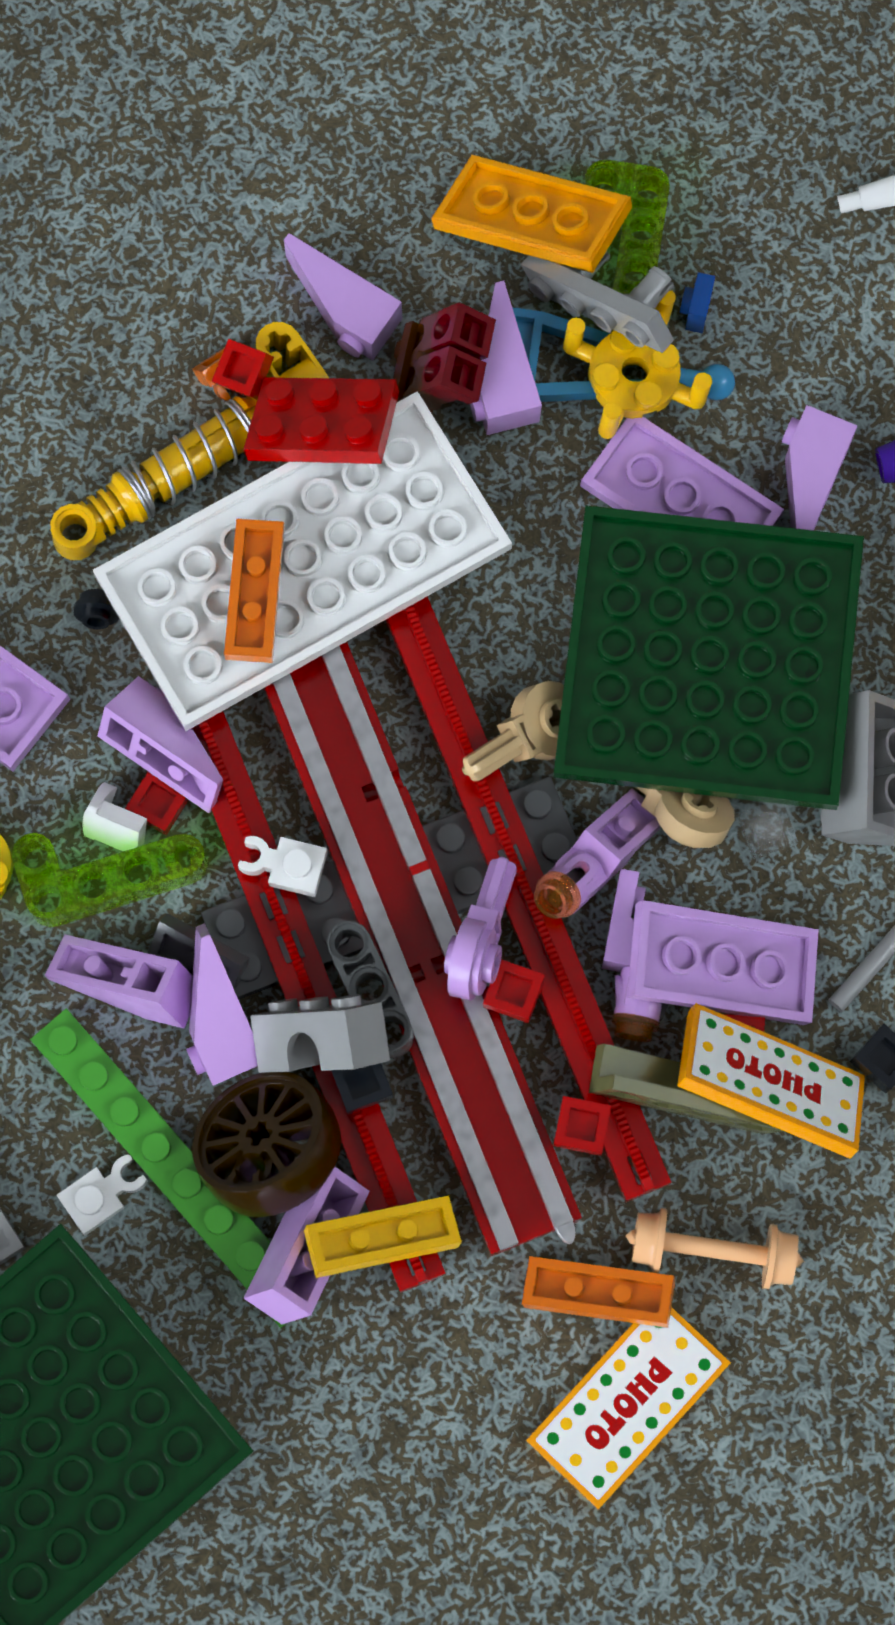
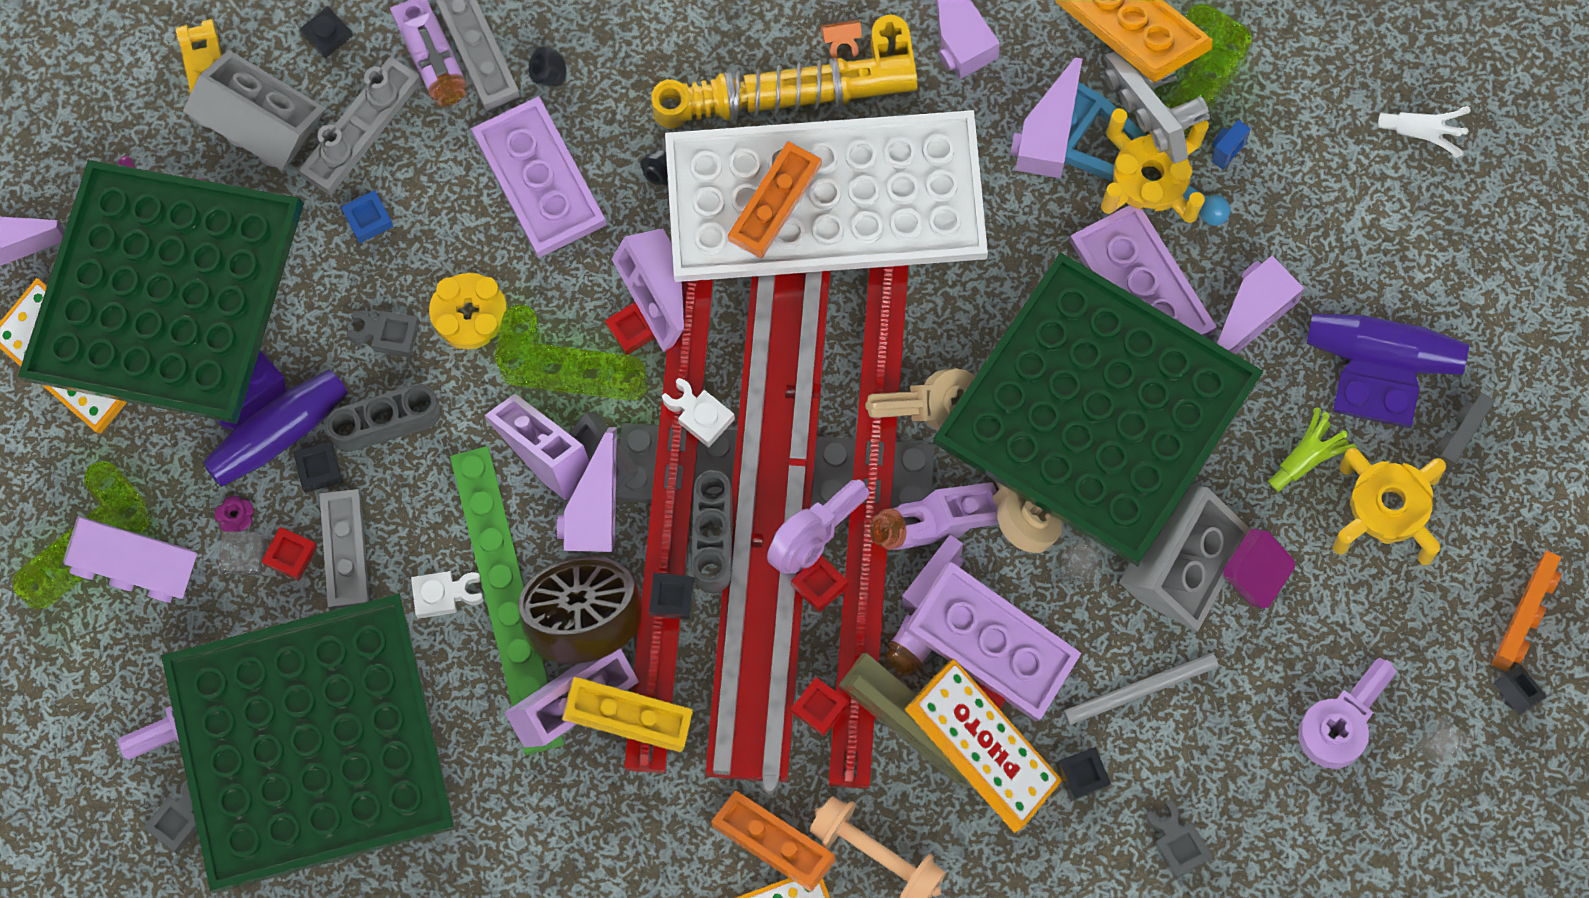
camera: 30 degrees right, 5 degrees down
white tile [82,782,147,857] -> none
red plate [212,339,274,400] -> none
red plate [244,377,400,464] -> none
light grey arch [250,995,390,1073] -> none
dark red hips [393,302,496,413] -> none

